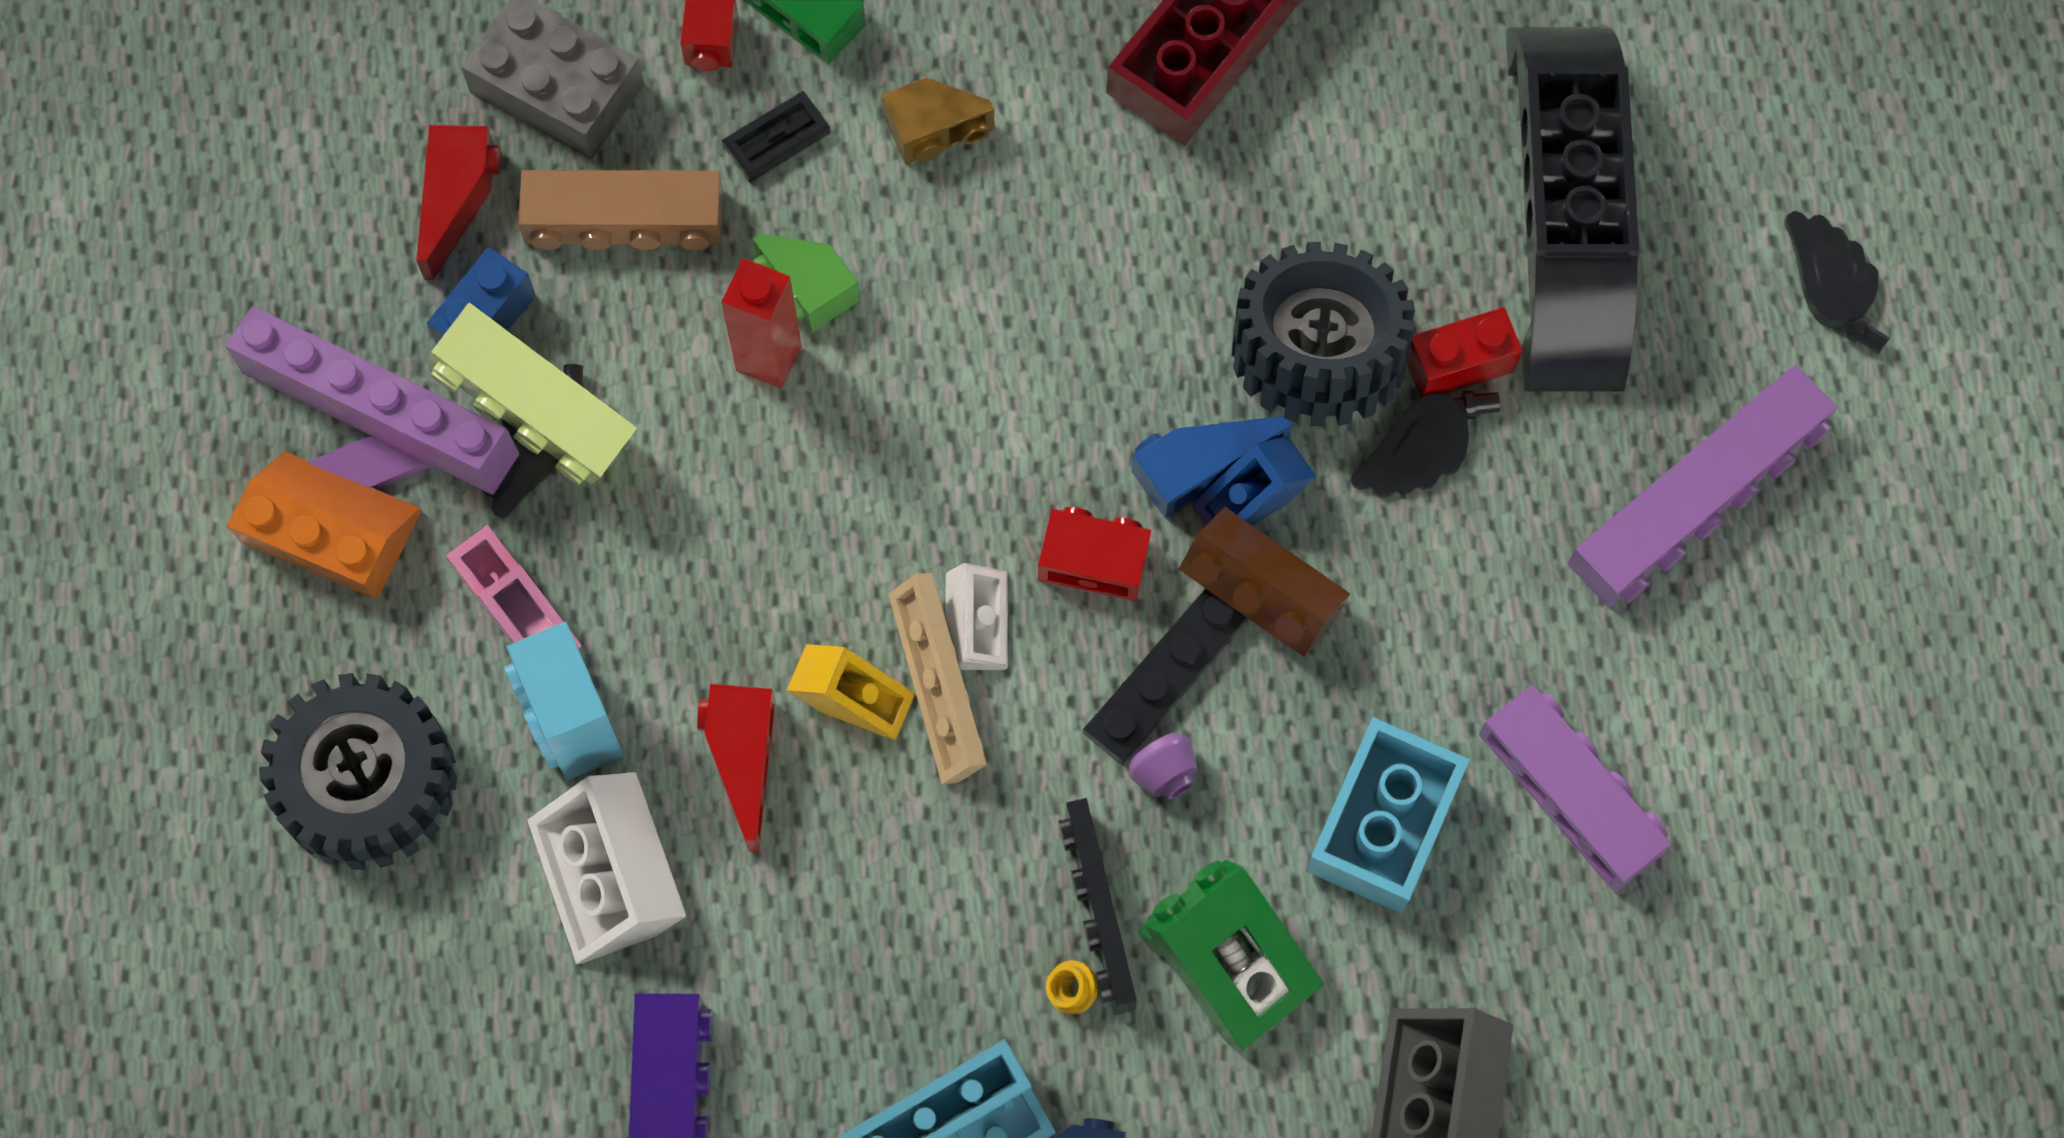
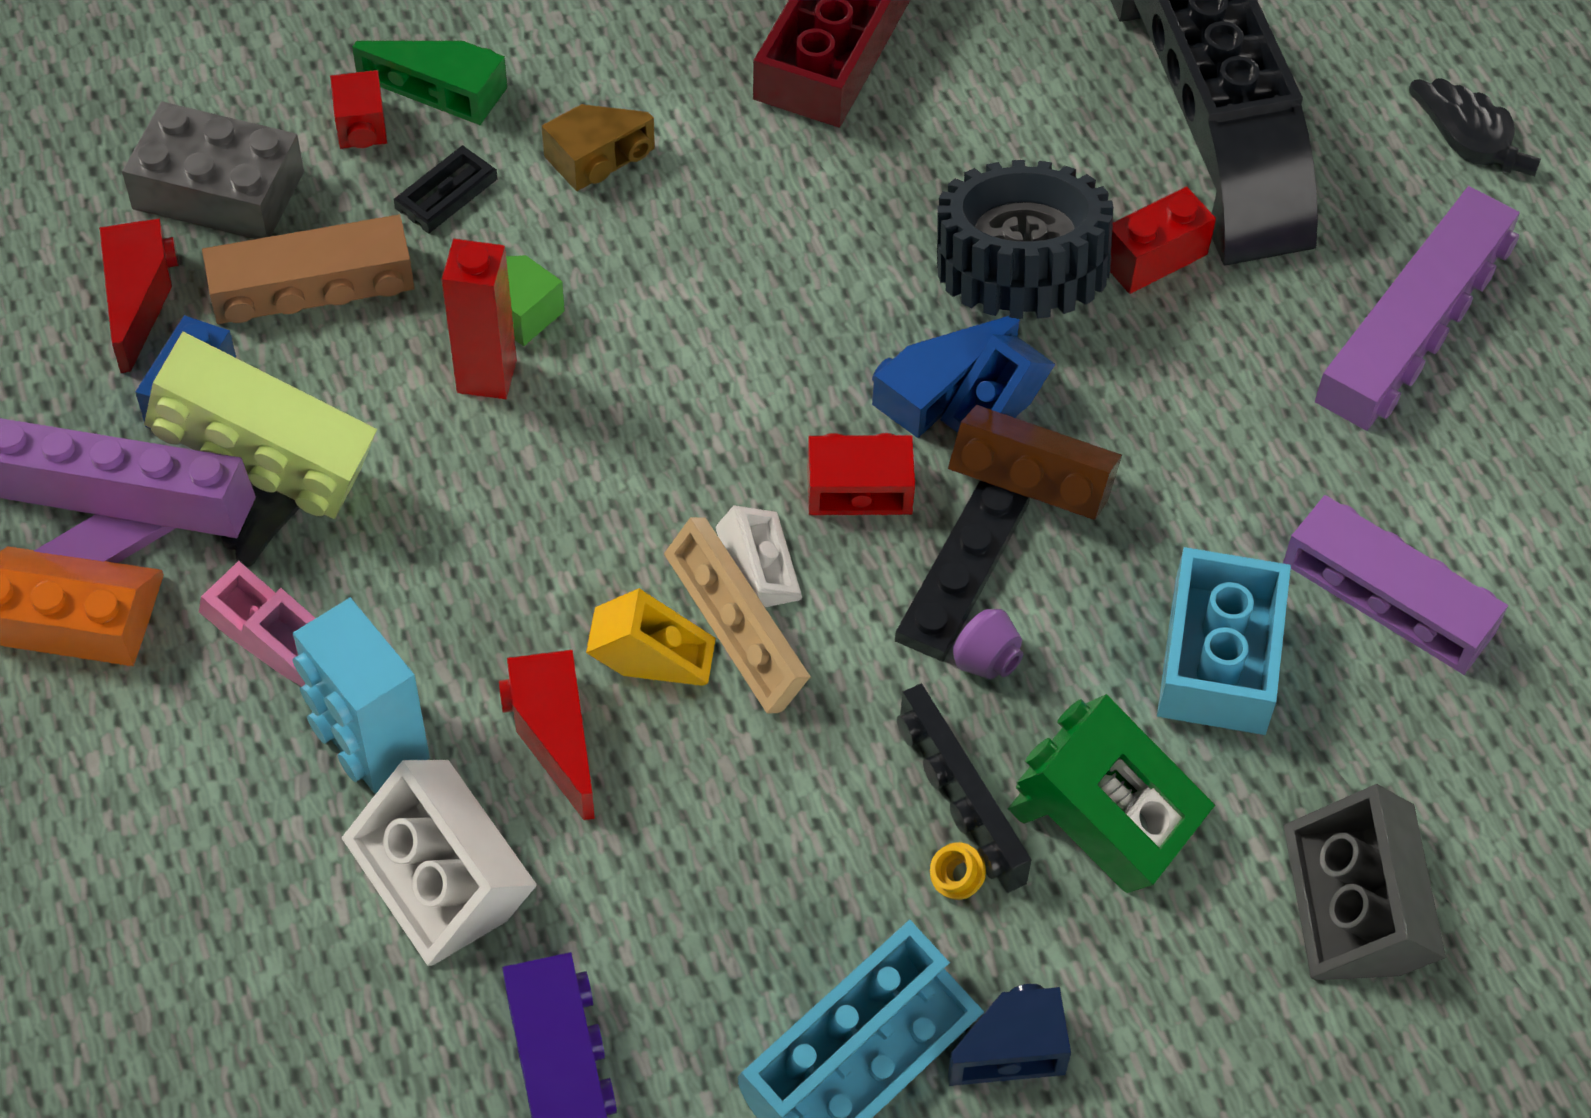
camera: 15 degrees left, 15 degrees down
black wheel [259,673,457,870] -> none
black animal [1350,390,1500,498] -> none

